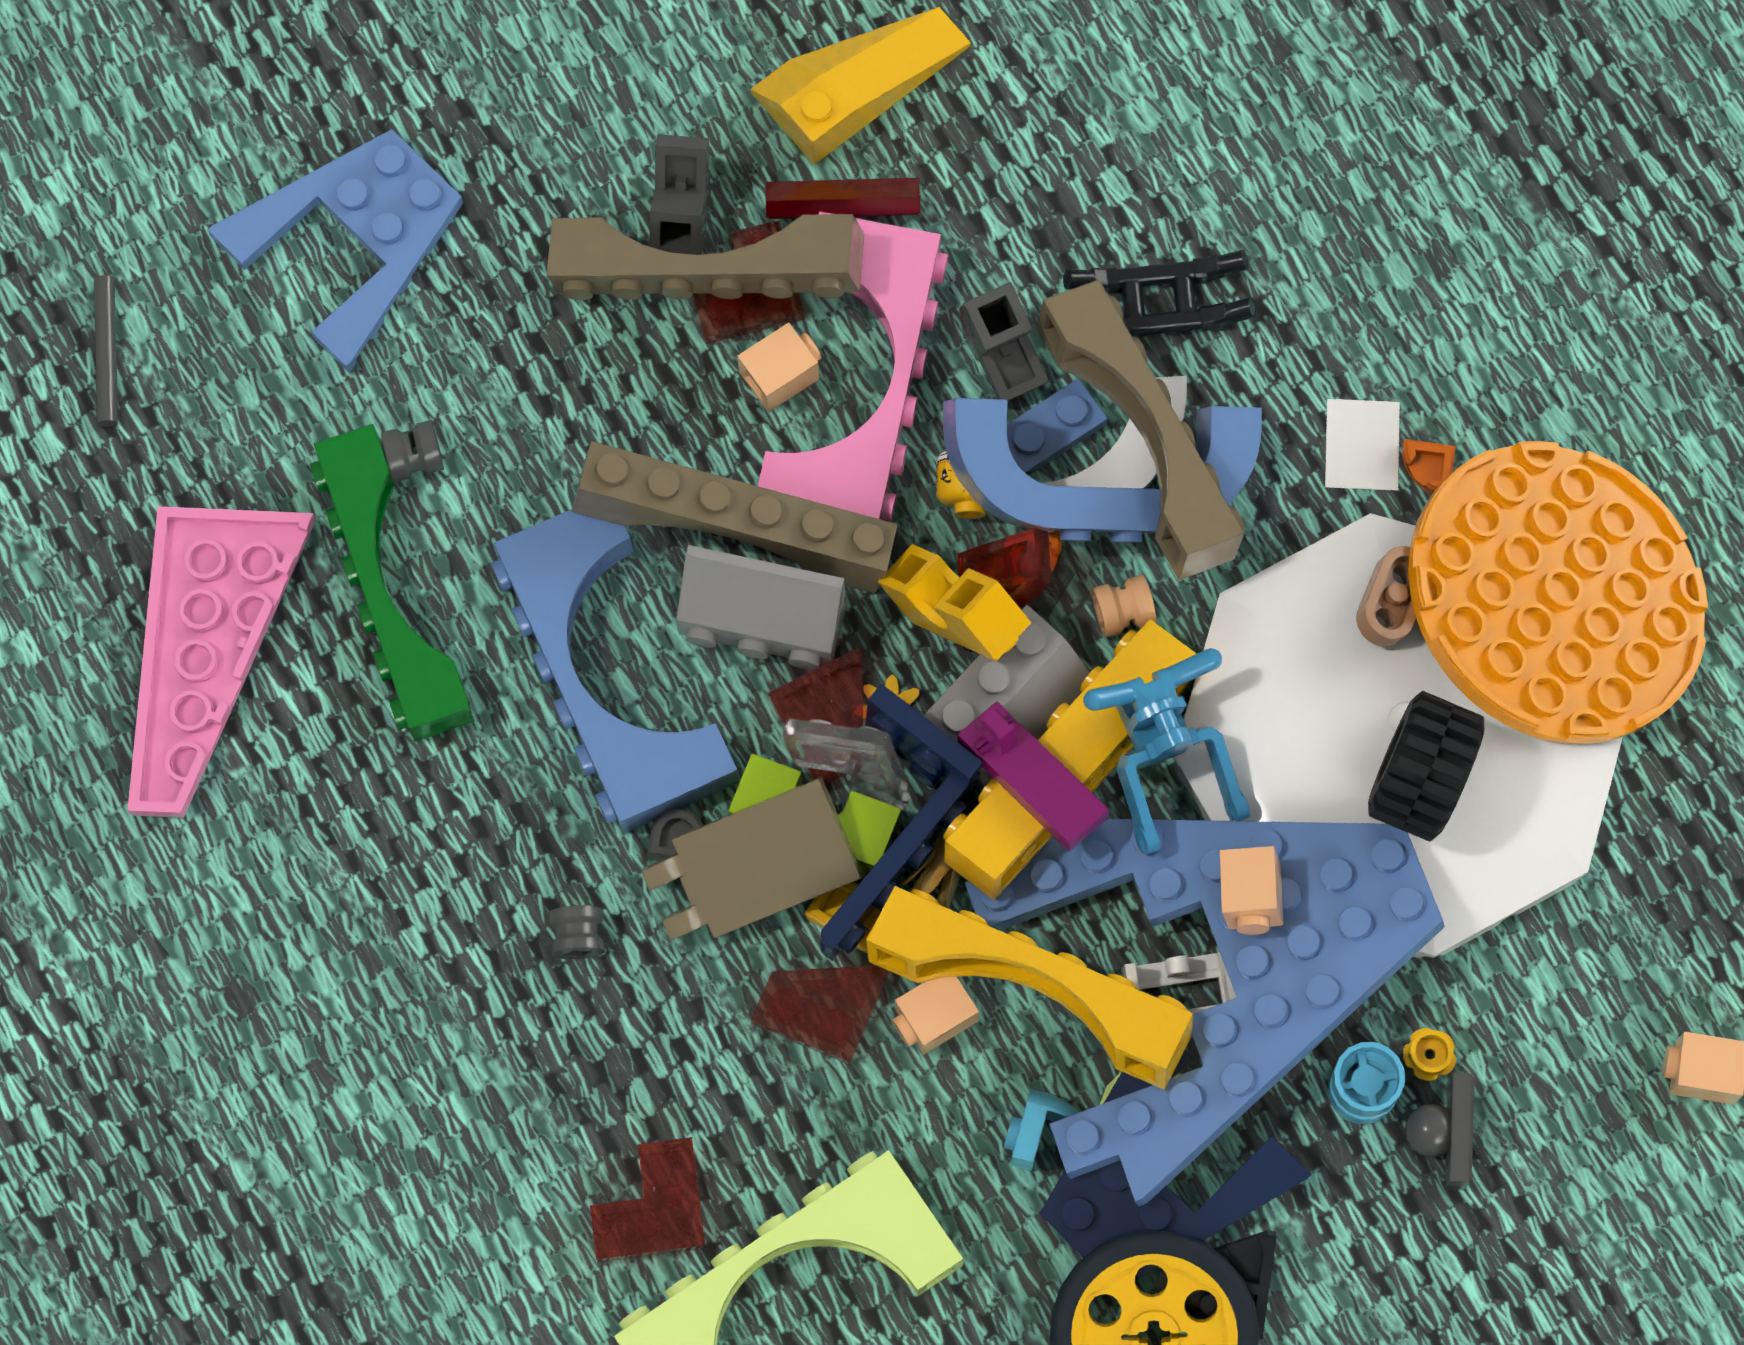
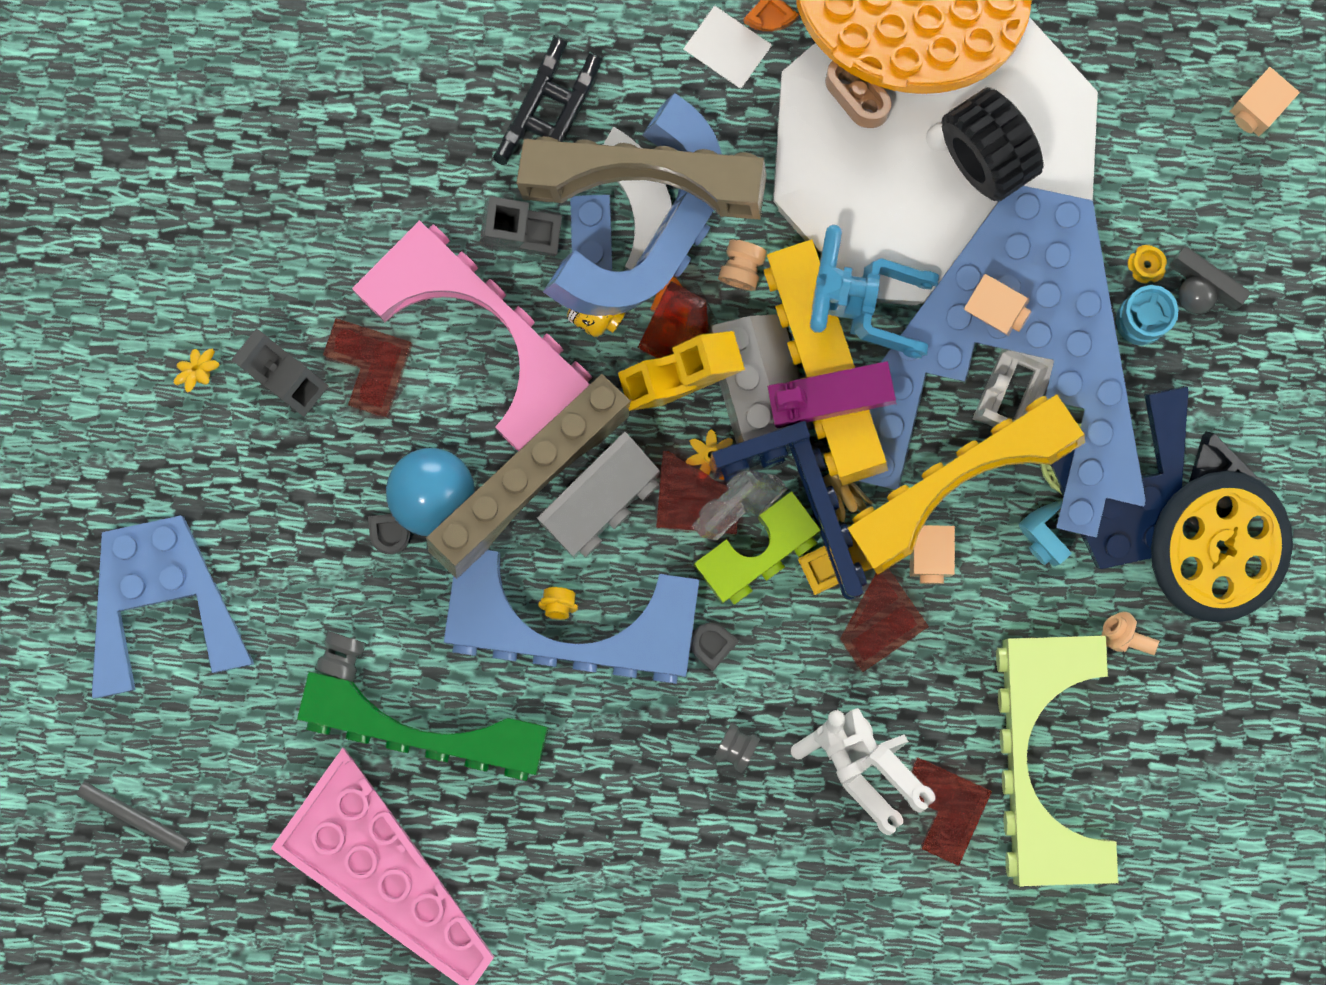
camera: 60 degrees left, 10 degrees up
dark tan arch [546,214,864,300] -> none
dark tan tile [641,777,864,940] -> none
light nougat brick [737,322,822,412] -> none
yellow wedge [750,7,971,165] -> none
dark red tile [766,177,920,219] -> none
none -> yellow plant [173,348,220,392]
none -> dark grey tile [368,514,411,555]
none -> dark azure piece [386,448,475,536]
none -> yellow plate [538,587,578,620]
none -> white piece [791,708,935,835]
none -> light nougat plate [1101,612,1160,656]

